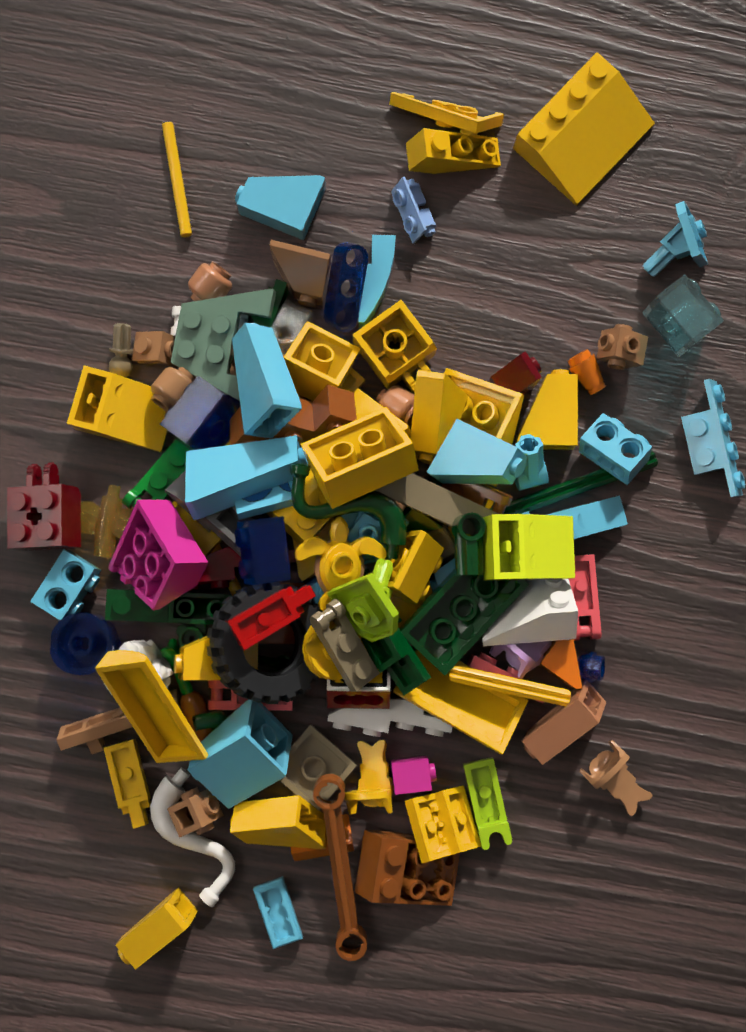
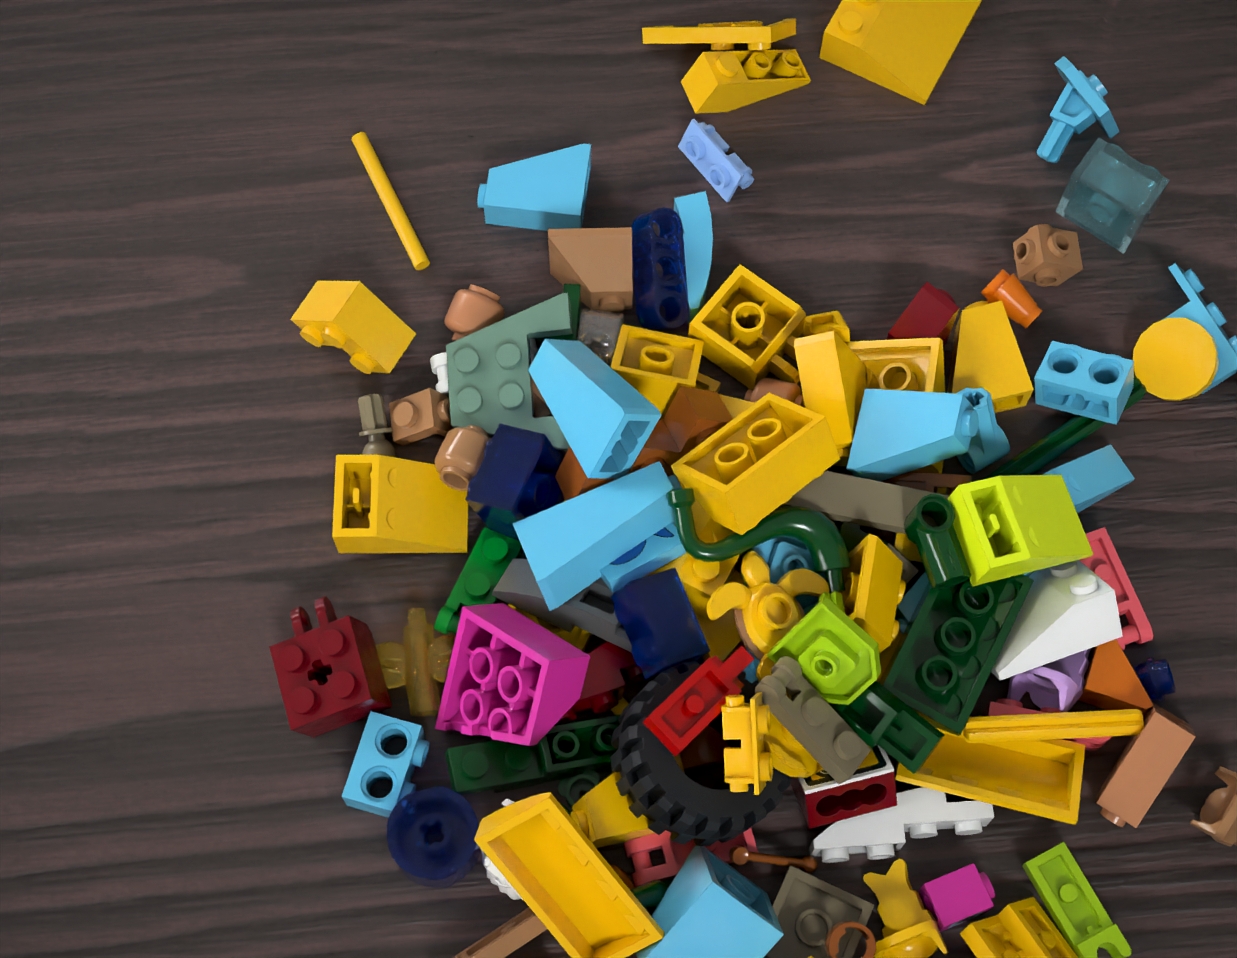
camera: 10 degrees left, 15 degrees down
none -> yellow brick [290,281,416,374]
none -> yellow hinge [721,692,773,795]
none -> dark orange hinge [729,845,817,873]
none -> yellow tile [802,311,850,343]
none -> yellow tile [1133,318,1219,401]

